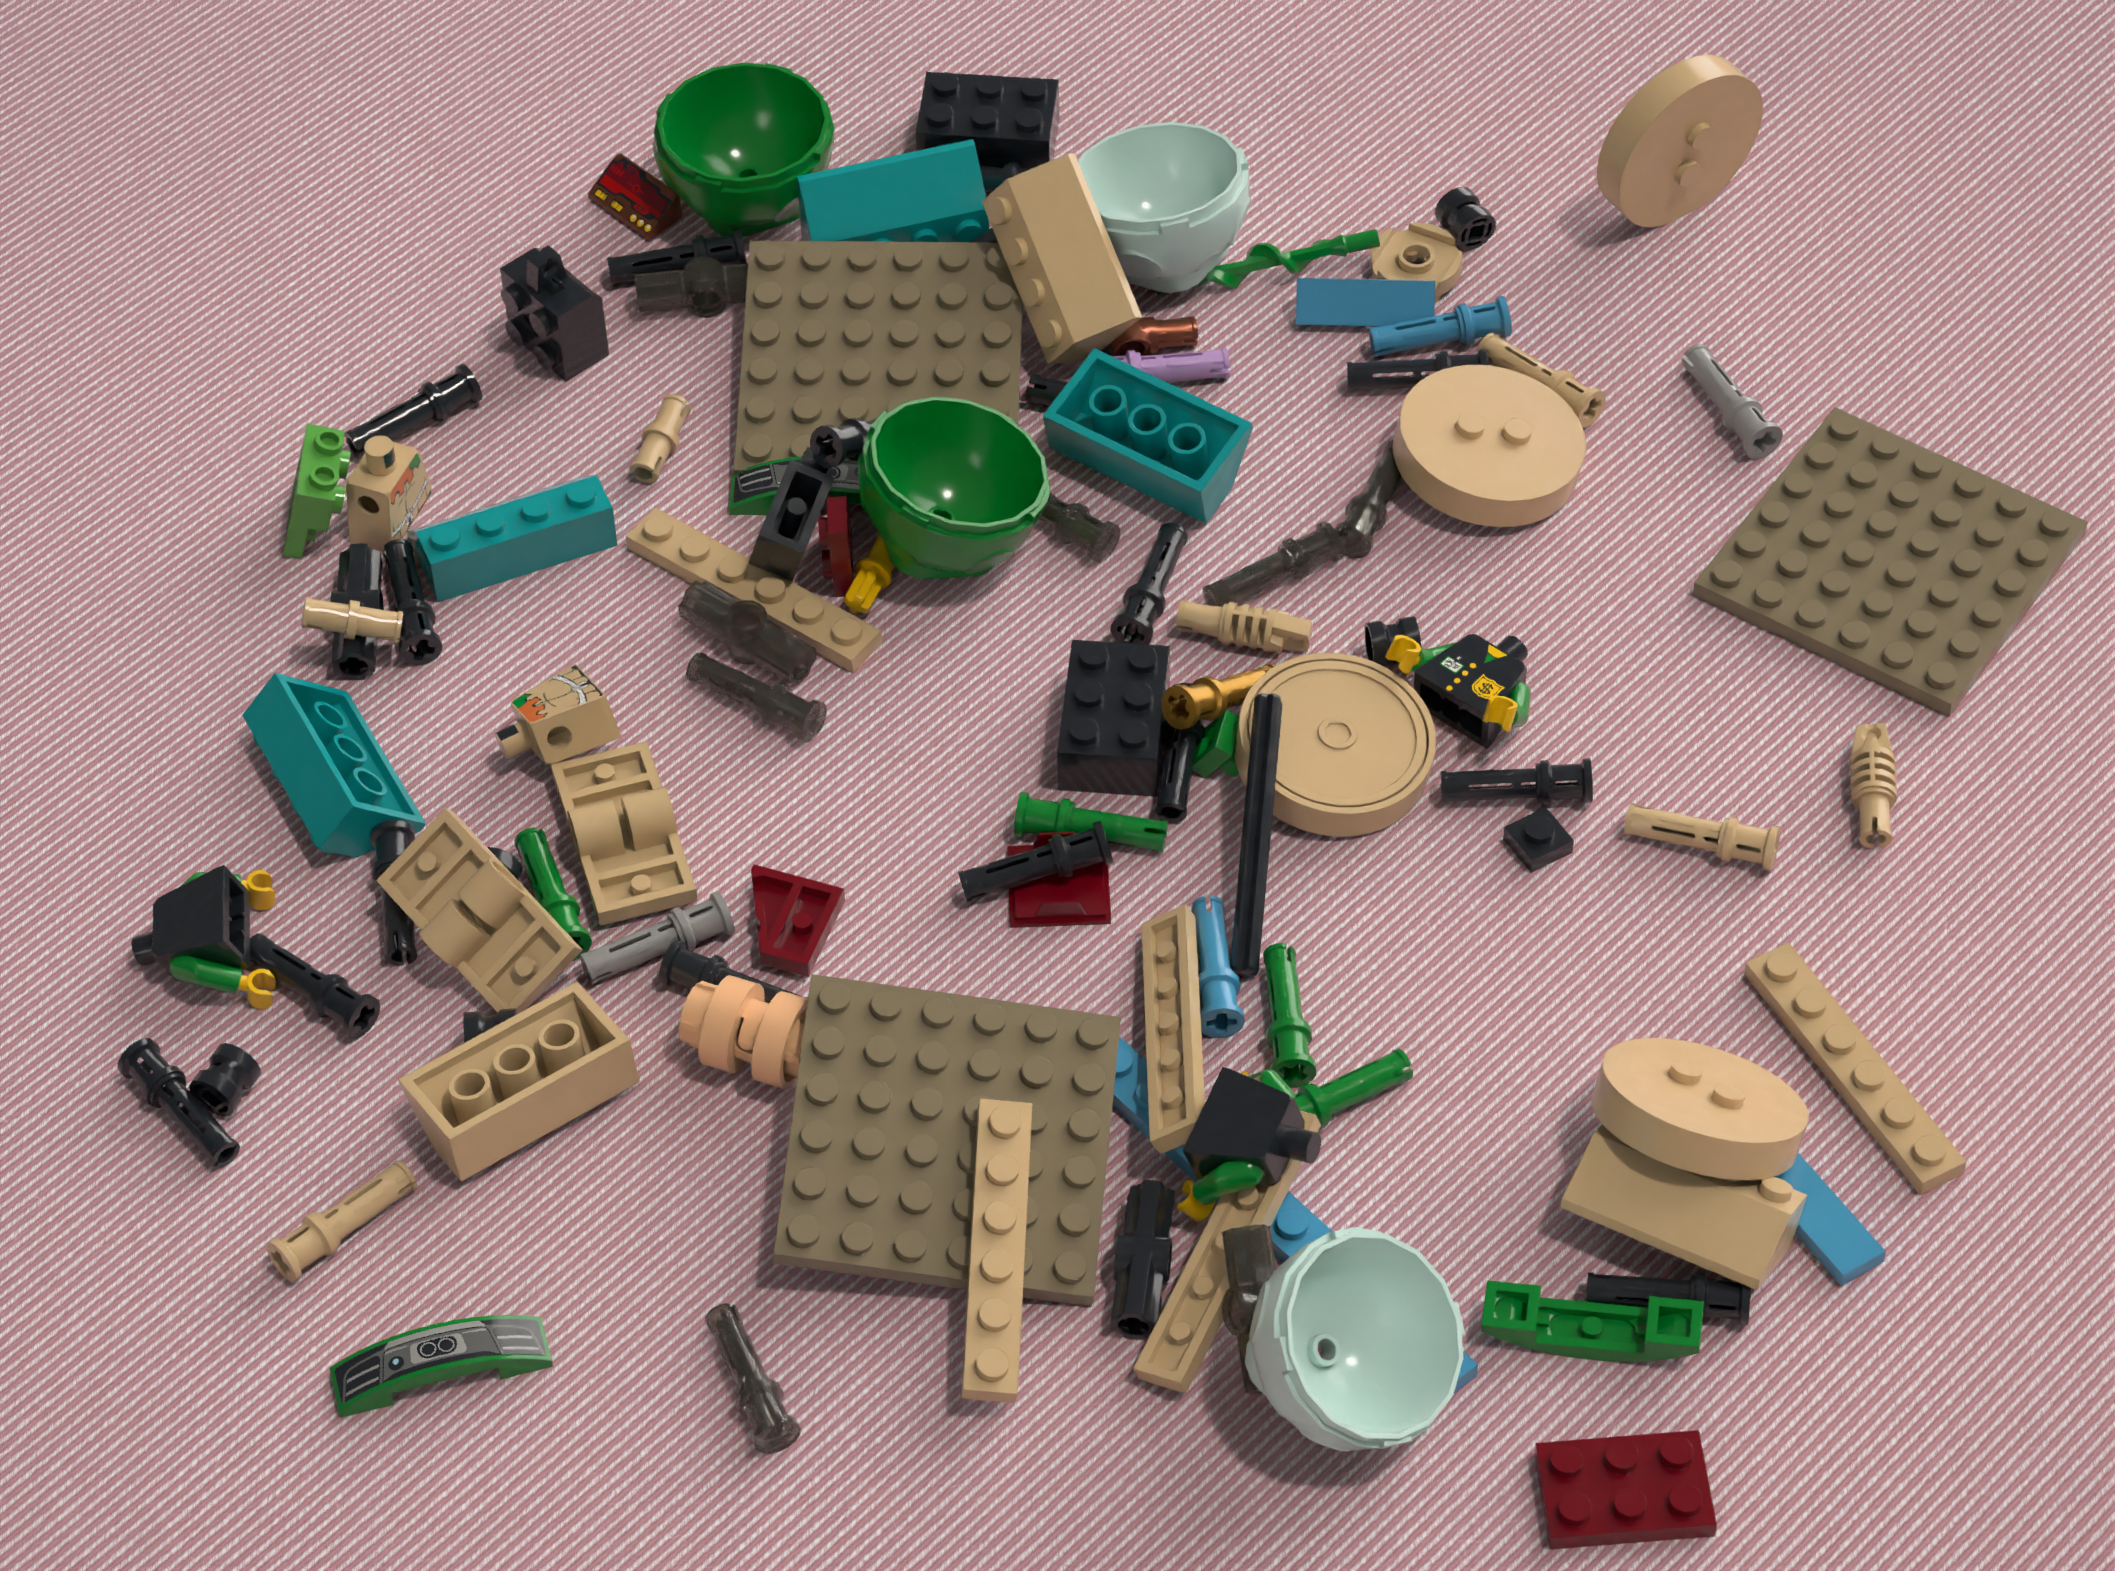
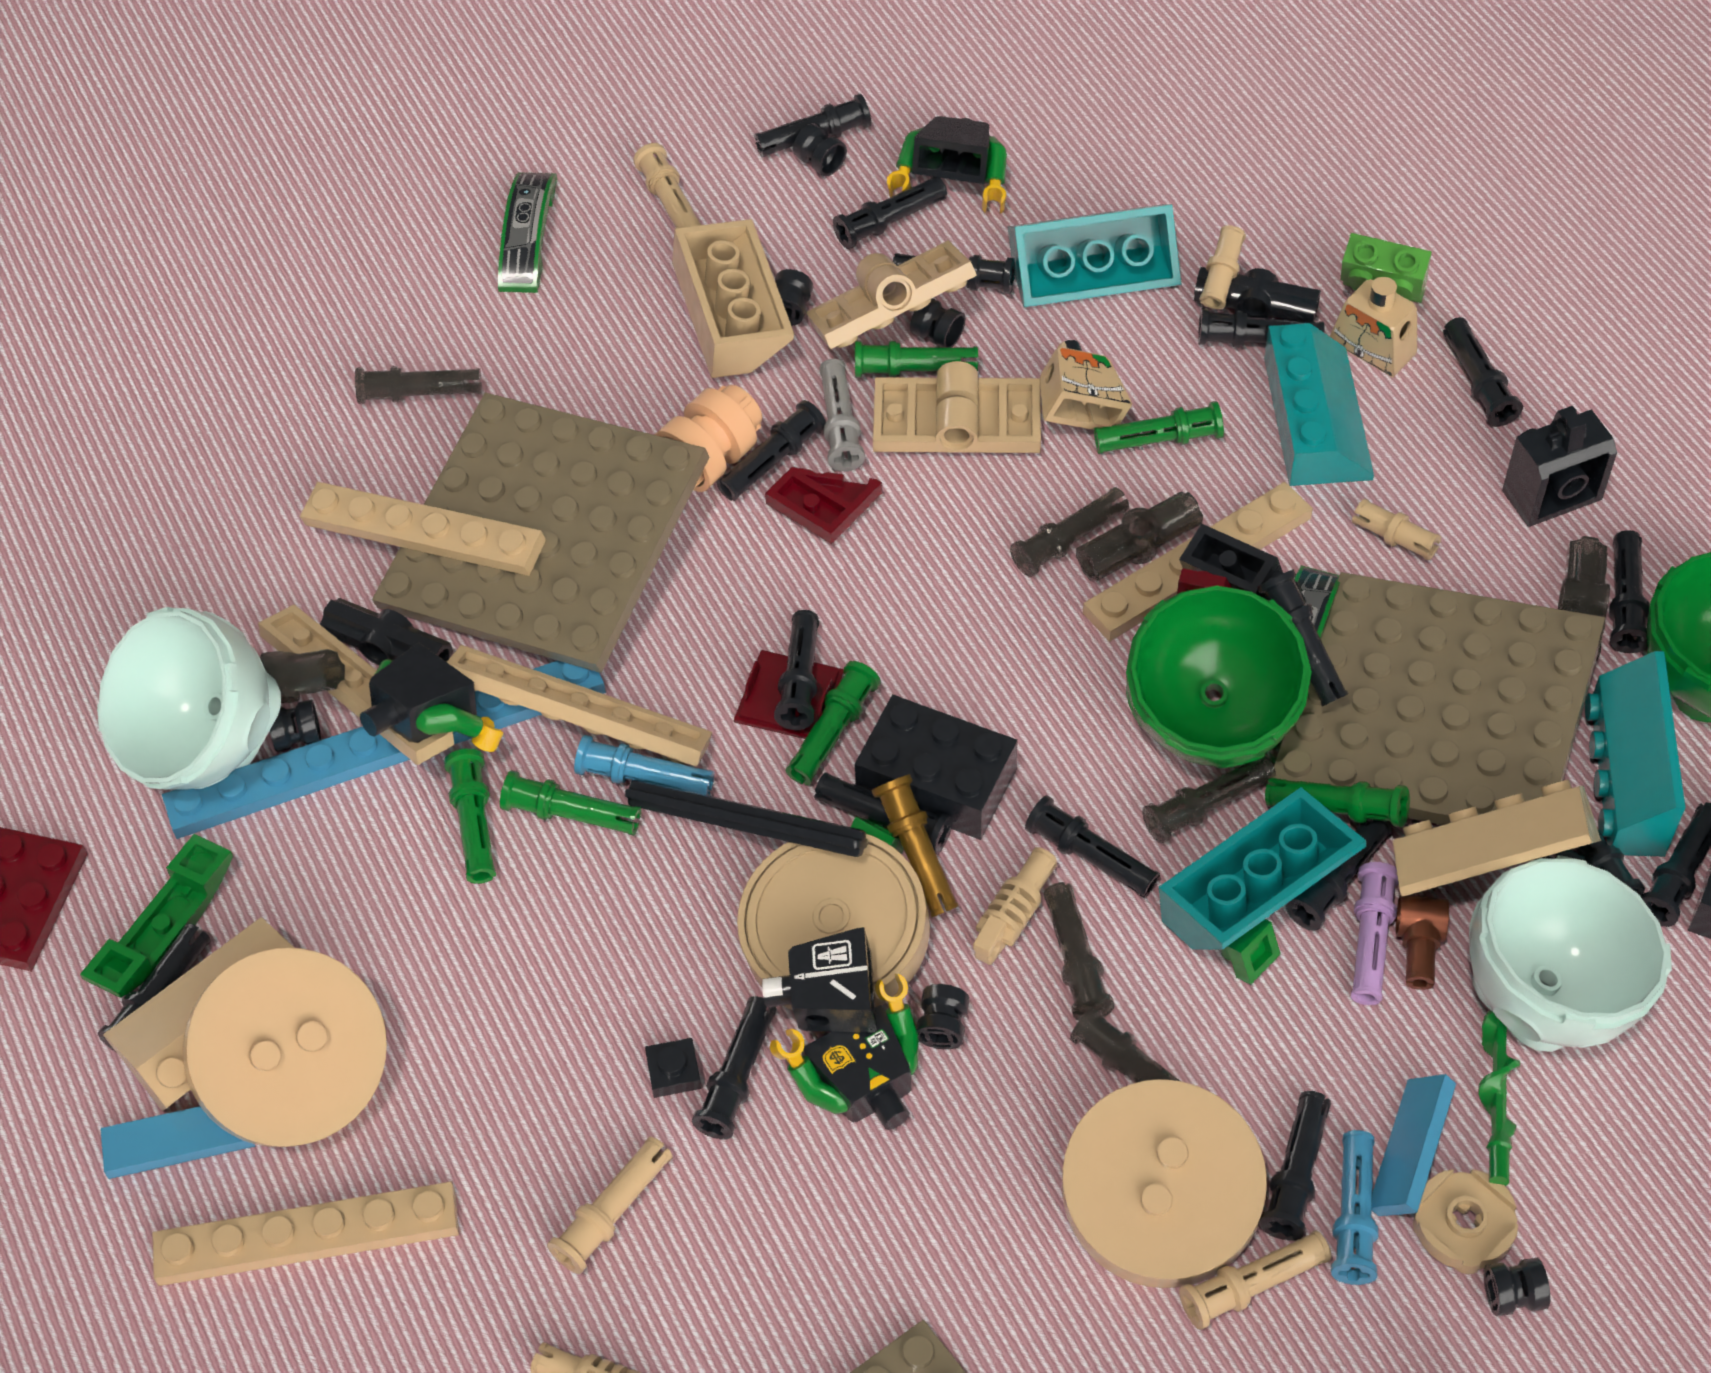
camera: 110 degrees right, 5 degrees up
none -> black torso [762,927,877,1033]
none -> green pin [1094,401,1224,454]
none -> green pin [1265,777,1410,828]

